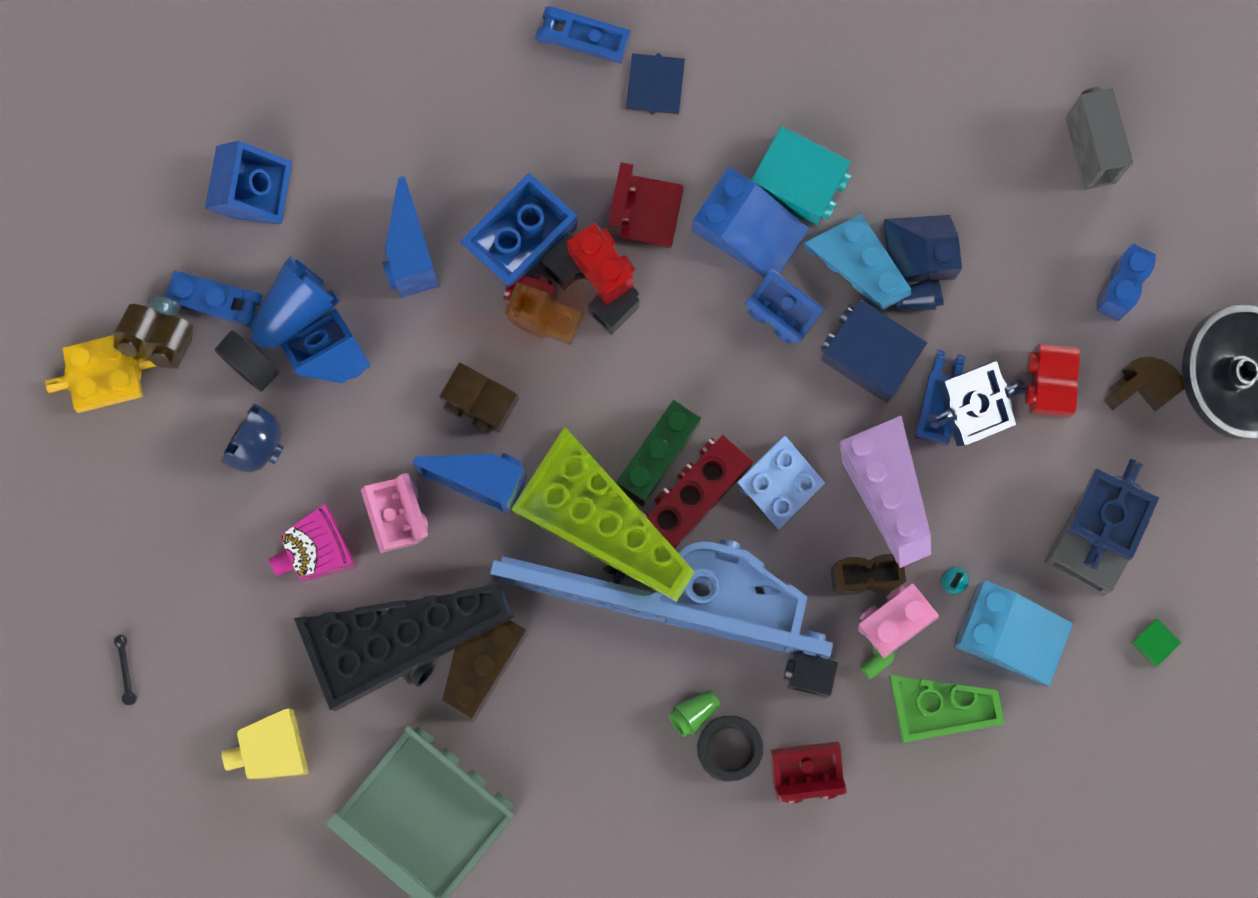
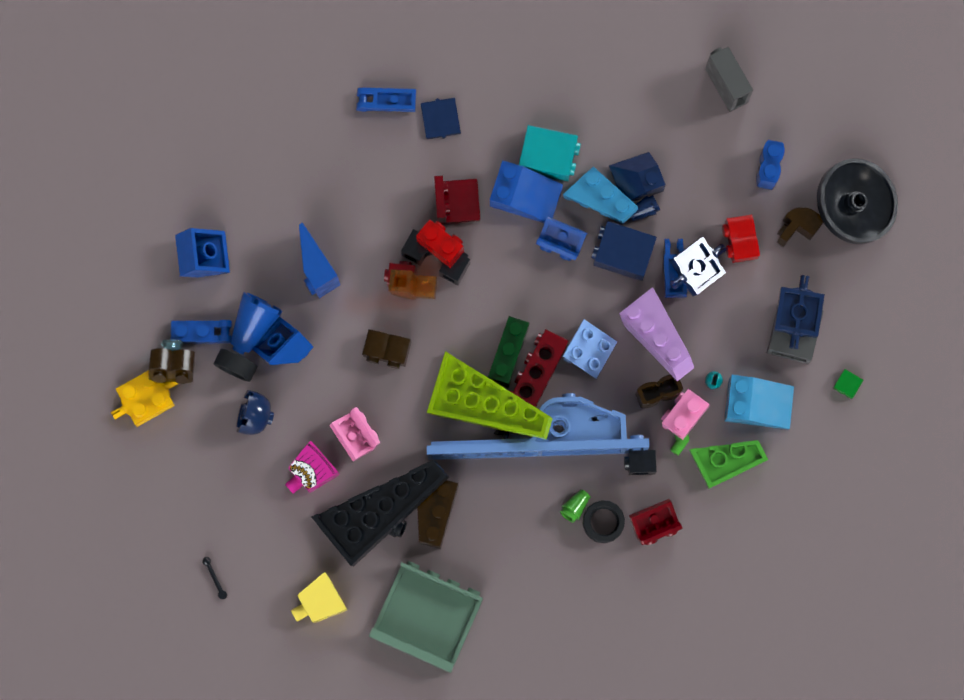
camera: 10 degrees left, 0 degrees up
blue slope [412,453,526,515] -> none
blue slope [460,173,578,287] -> none

